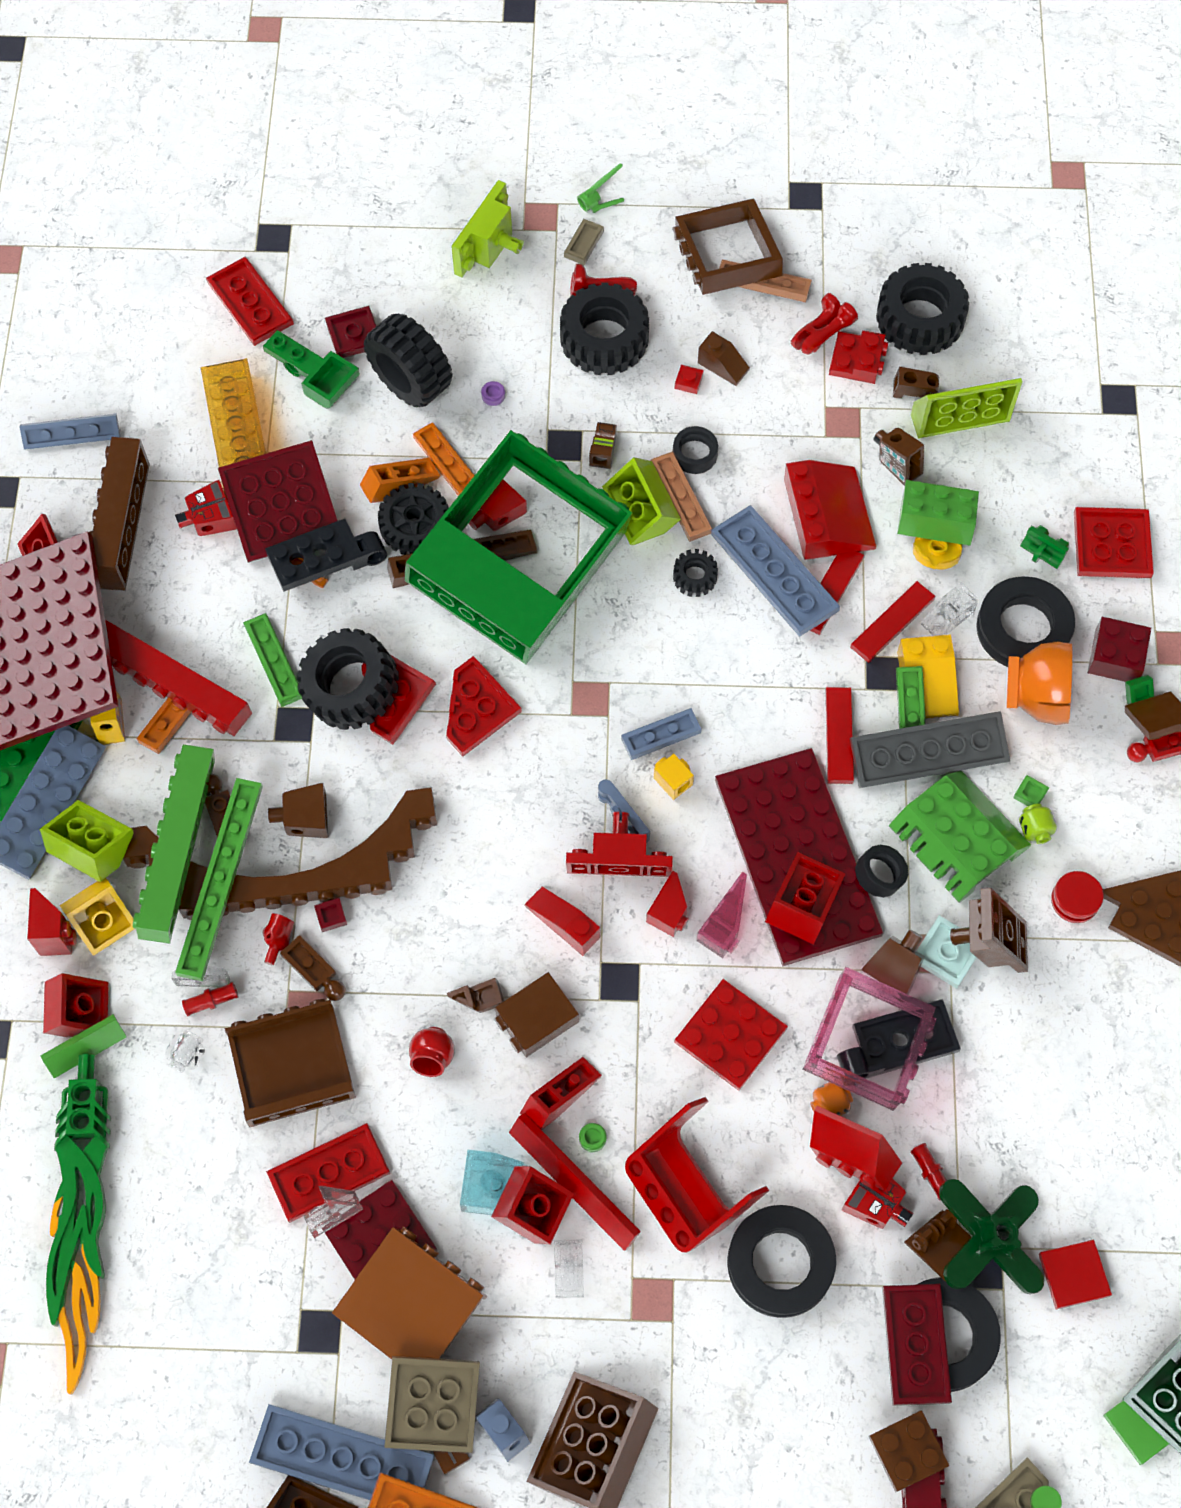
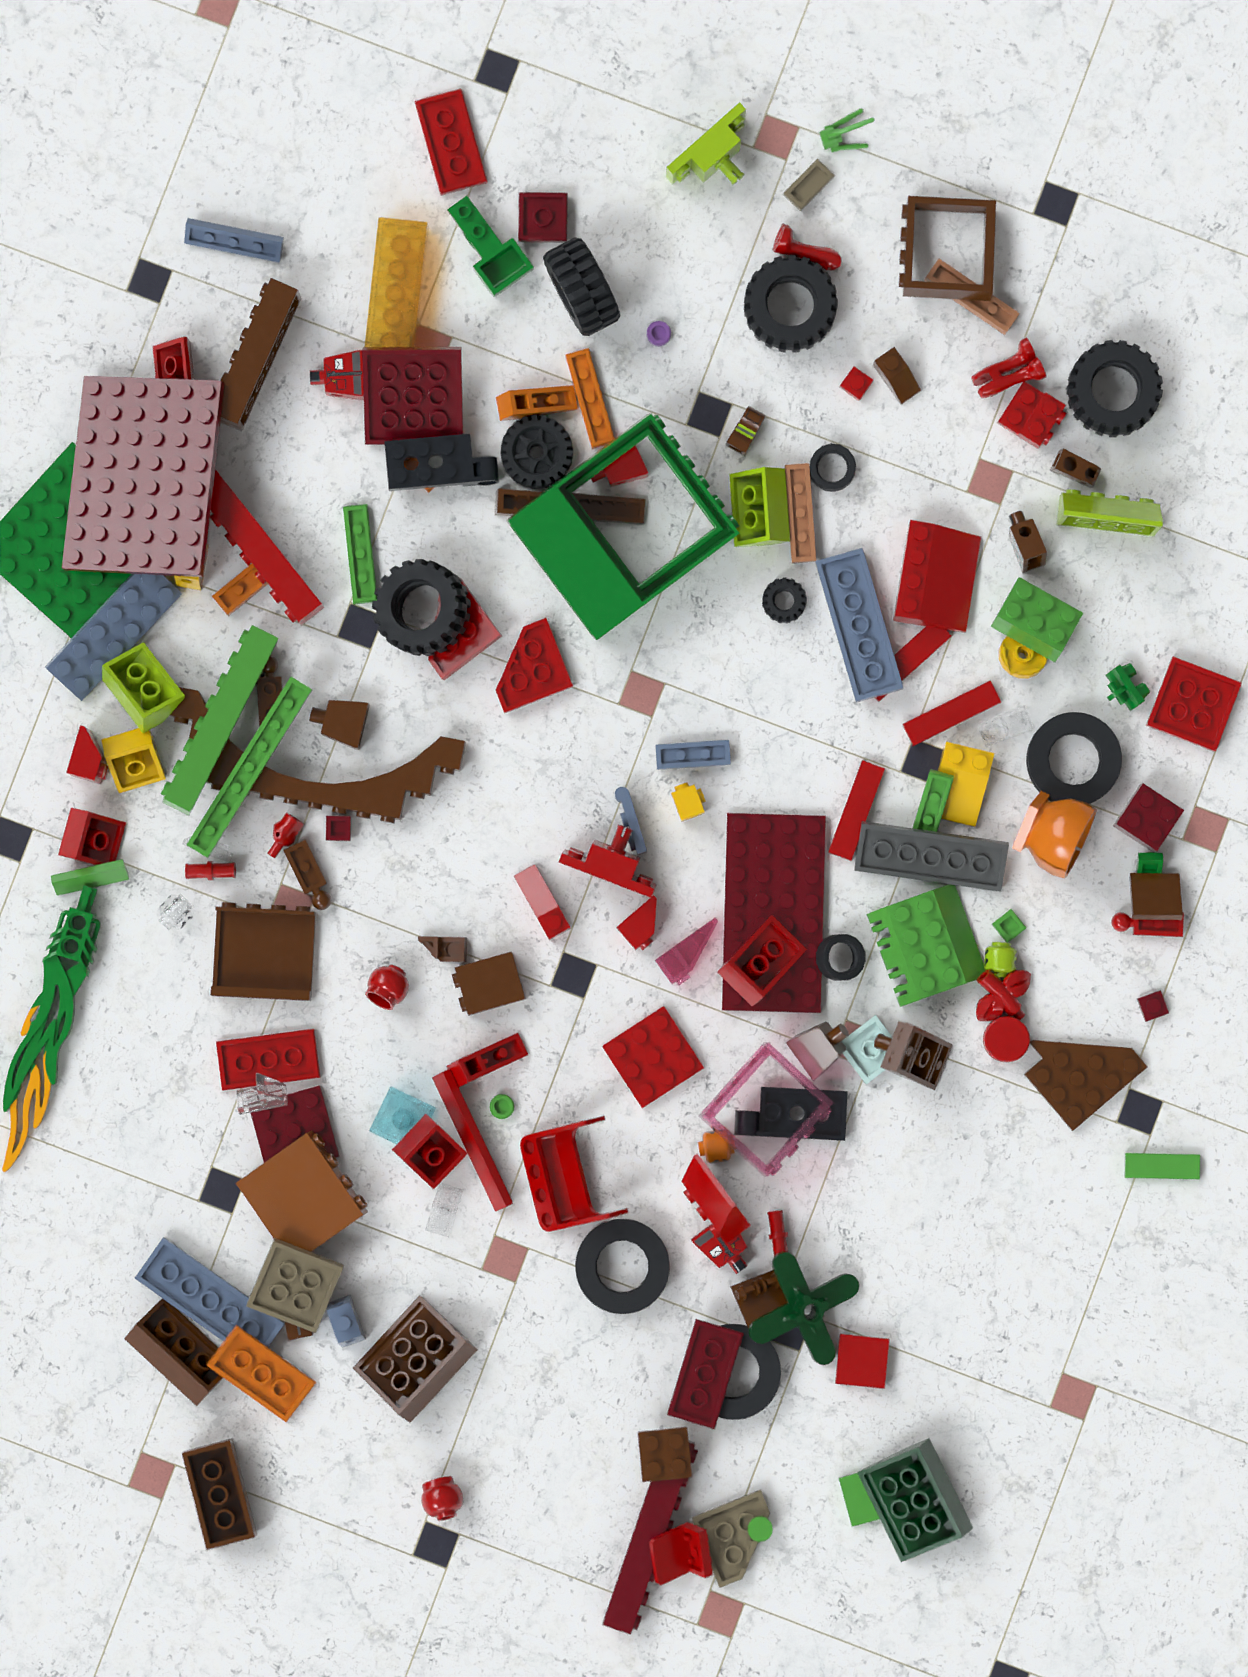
camera: 20 degrees right, 20 degrees up
none -> red plant [976,970,1031,1021]

